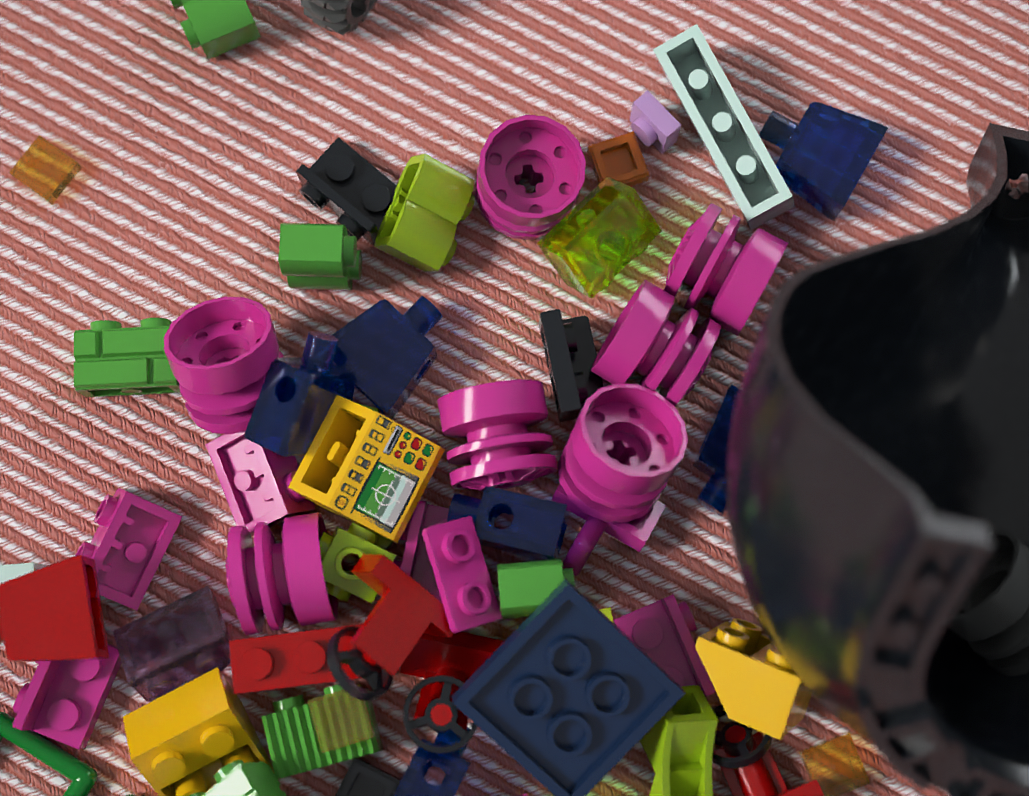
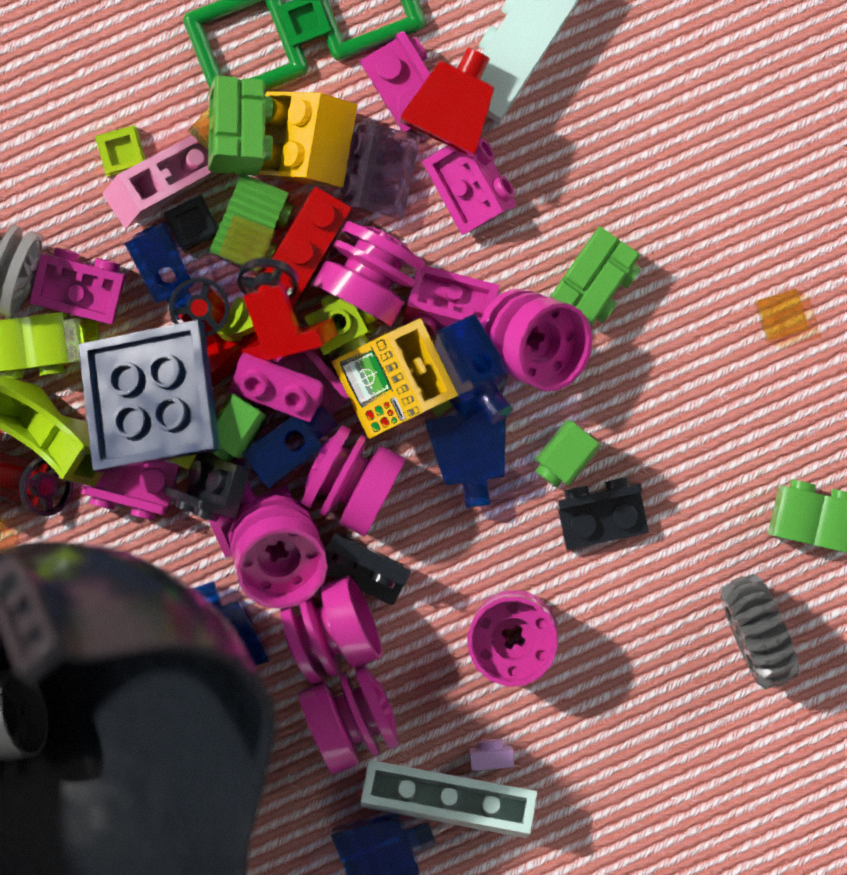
camera: 125 degrees right, 10 degrees up
lime brick [374,153,475,272] -> none
clear neon green brick [537,176,662,299] -> none
orange tile [587,131,650,195] -> none
yellow slope [695,618,812,740] -> none
none -> black bracket [164,453,251,522]
none -> lime tile [217,297,255,341]

